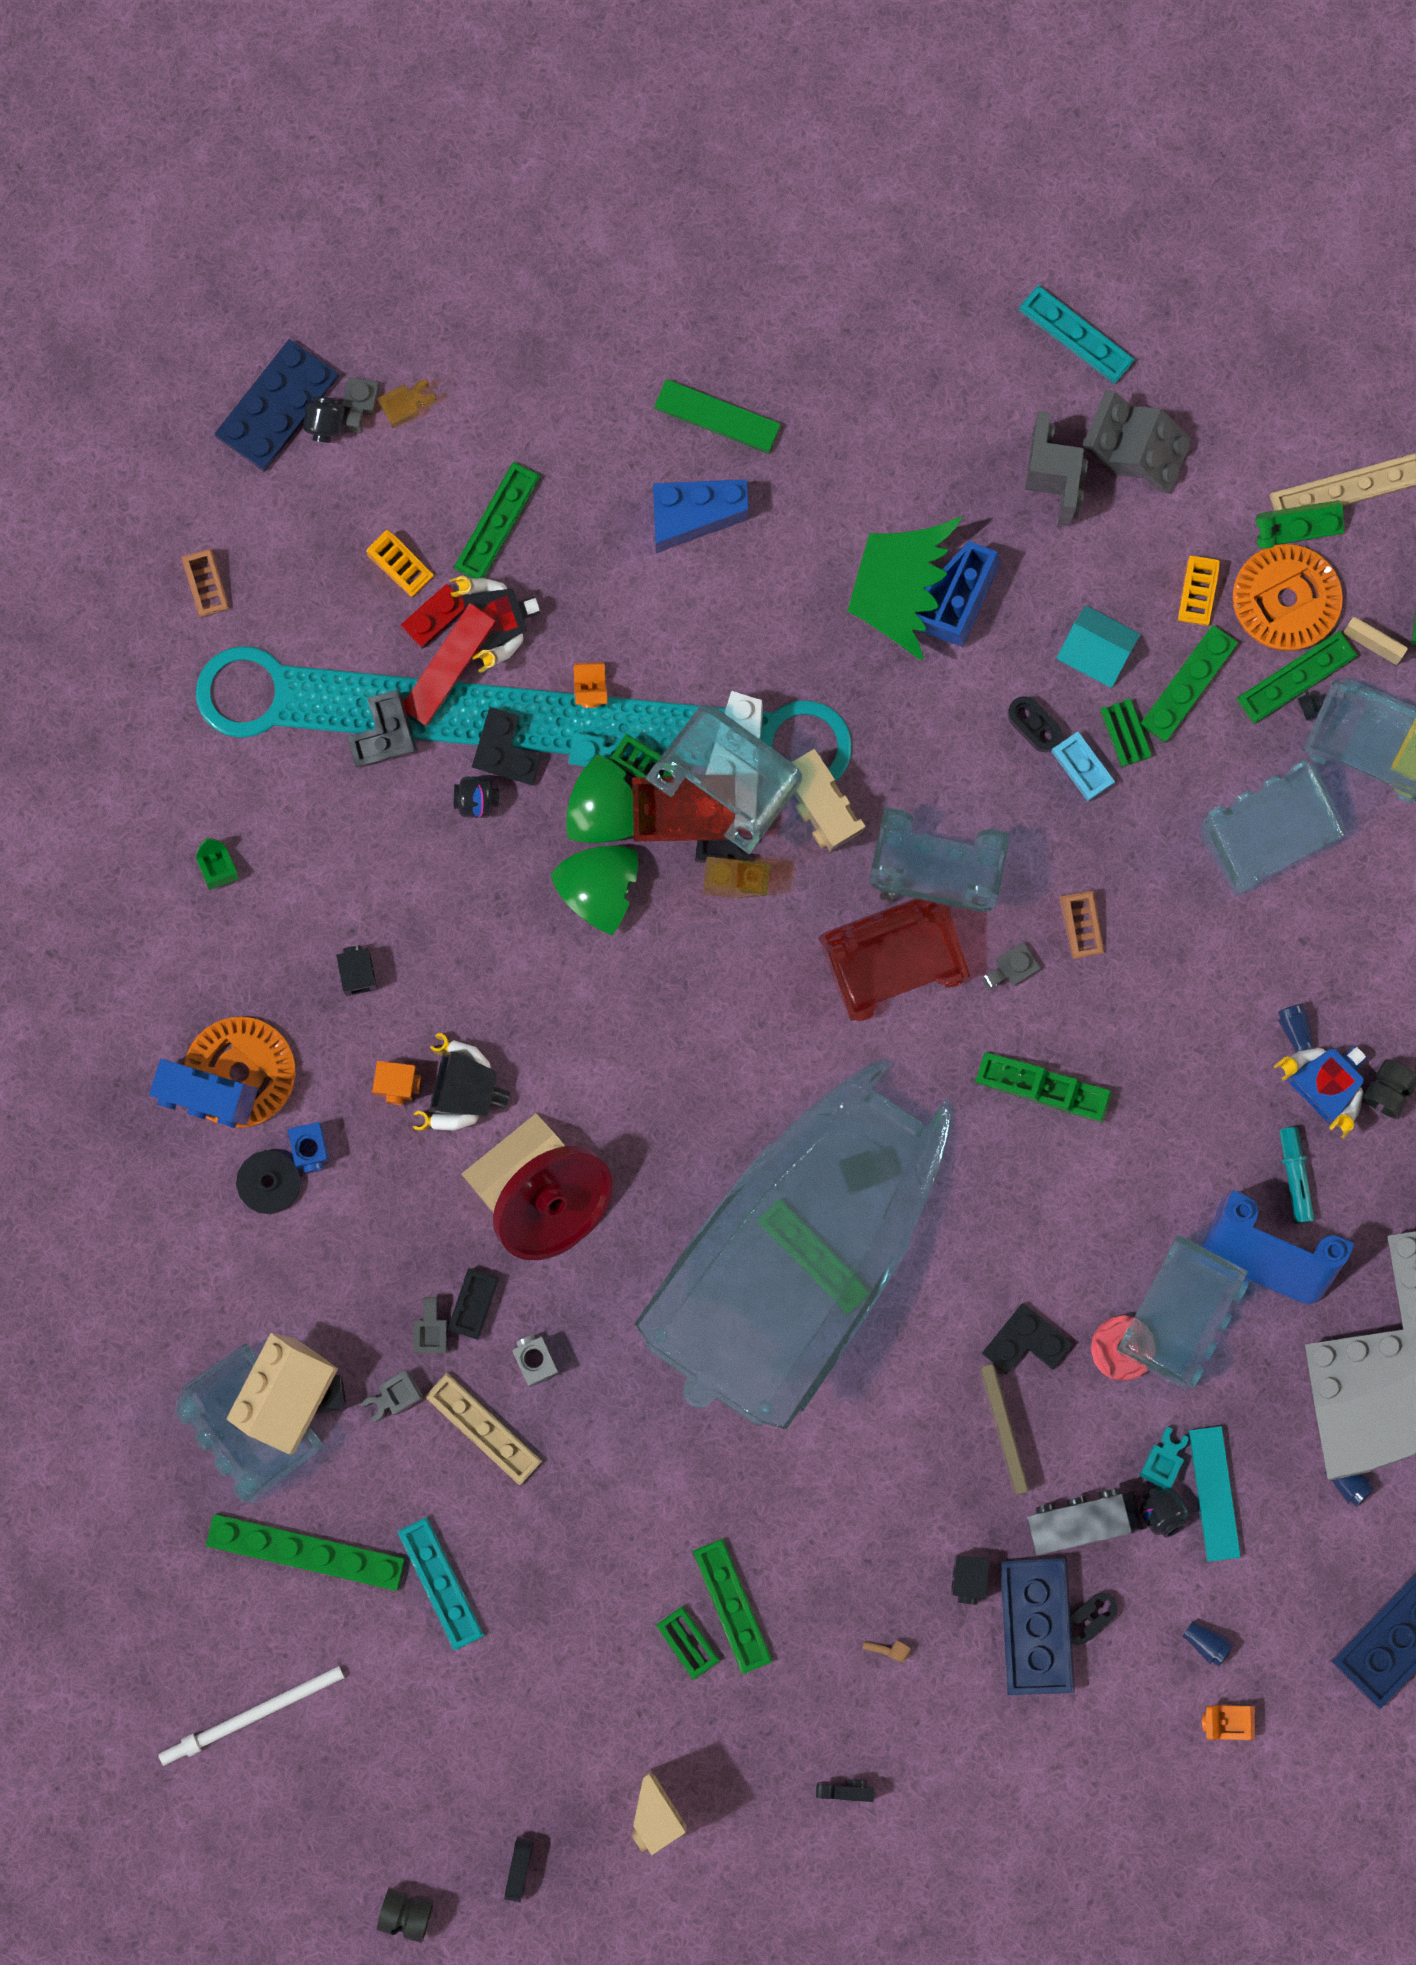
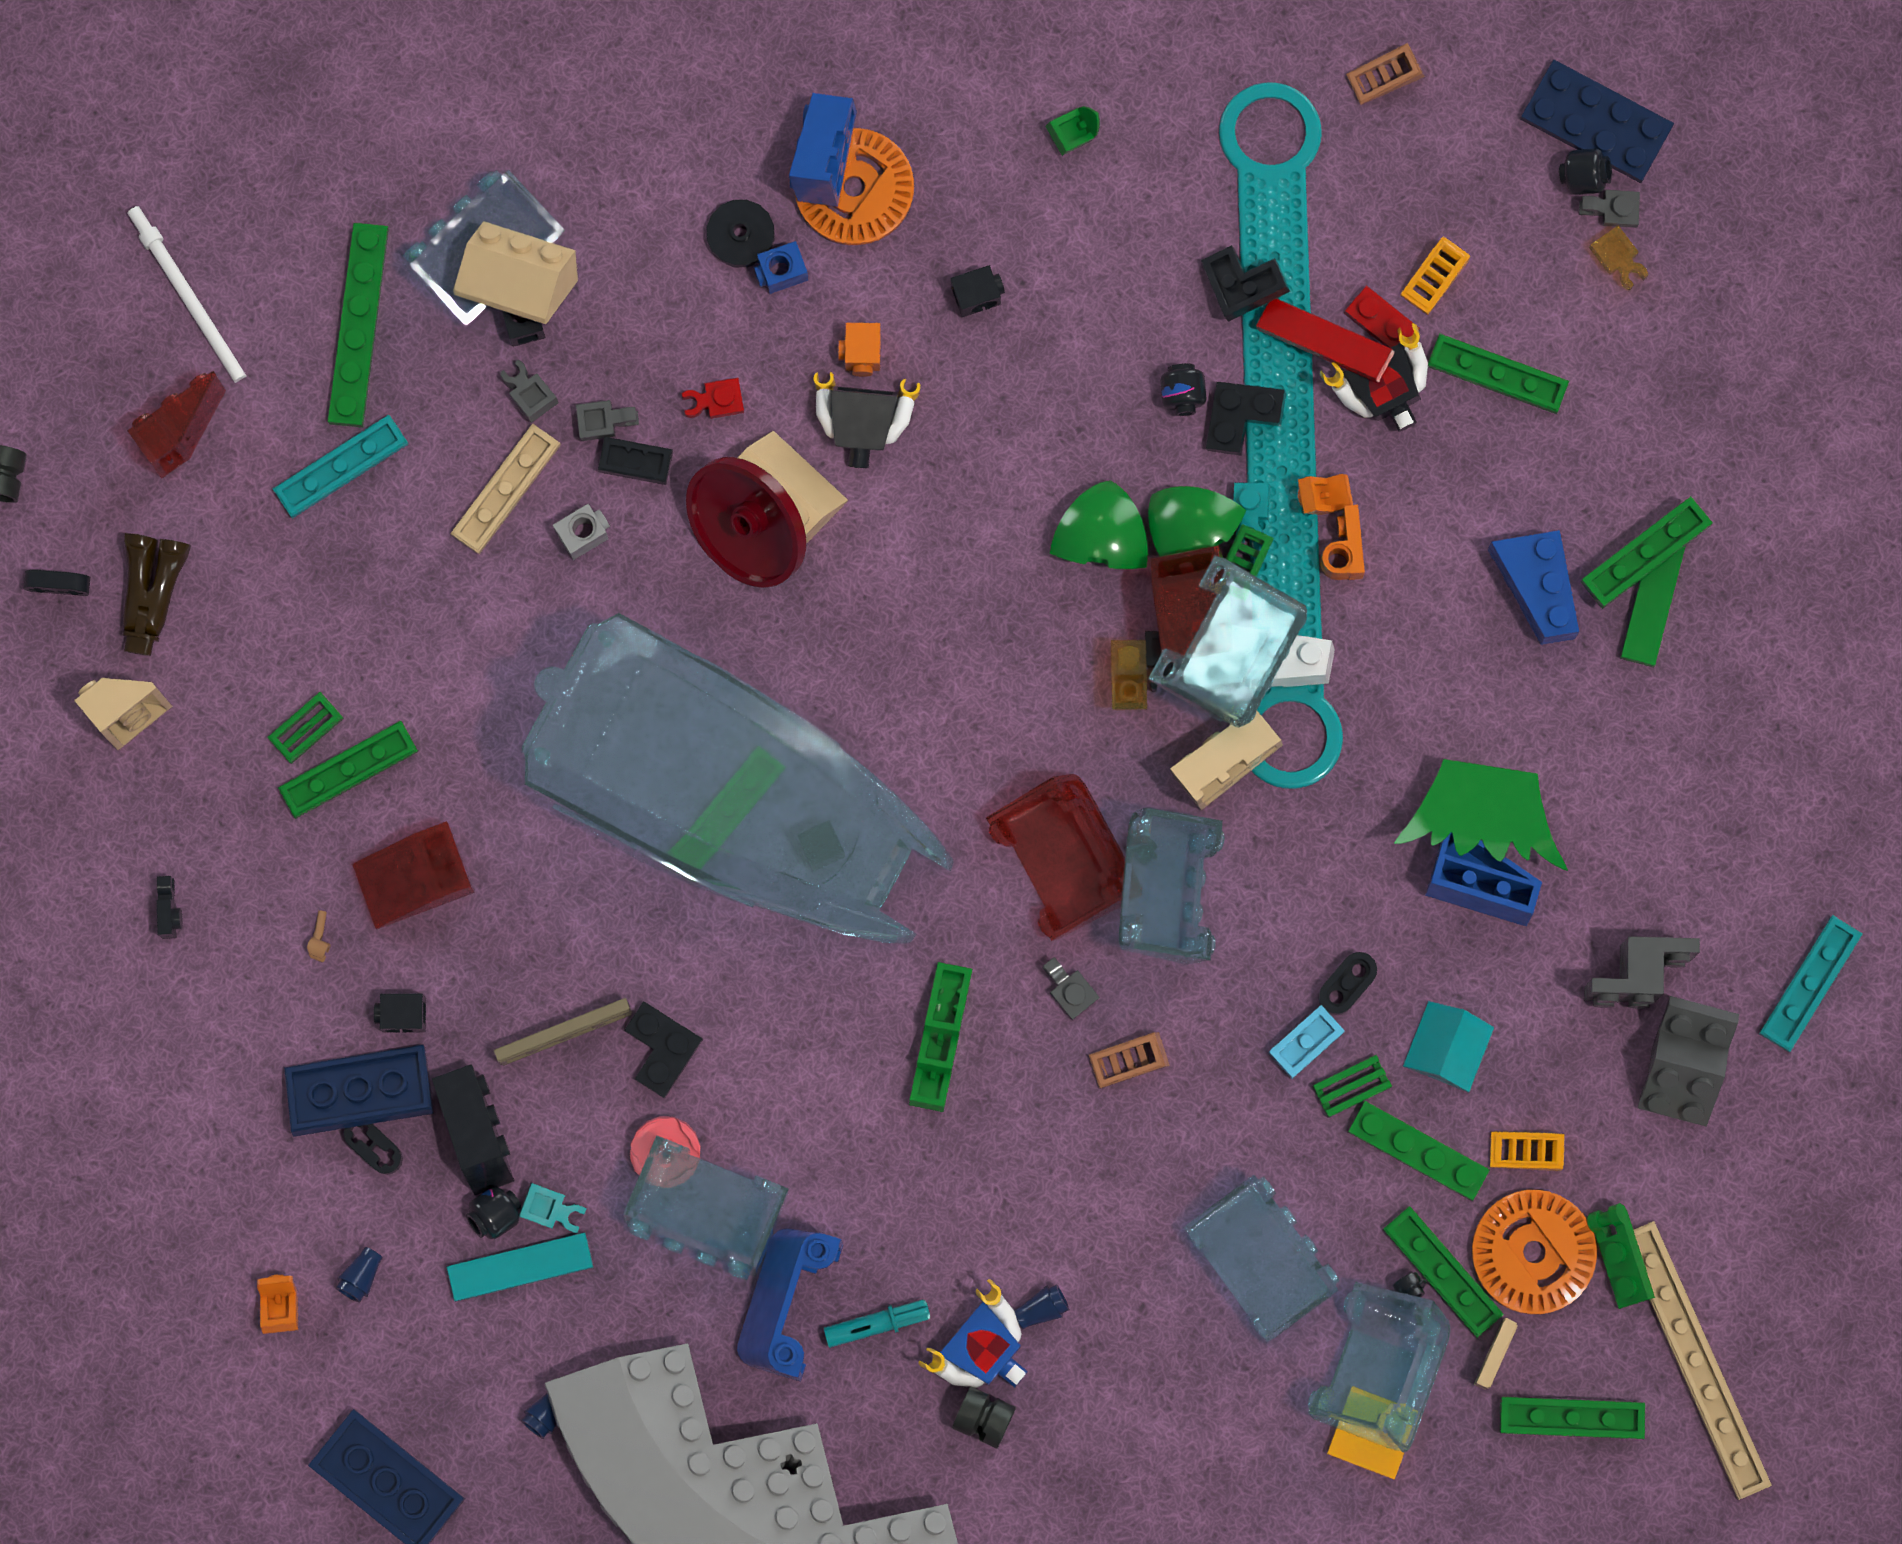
camera: 85 degrees right, 0 degrees up
none -> dark brown piece [122,533,191,656]
none -> clear red slope [127,371,226,478]
none -> clear red slope [352,821,475,930]
none -> red plate [681,378,744,419]
none -> orange plate [1320,504,1365,580]
none -> green plate [1581,496,1713,609]

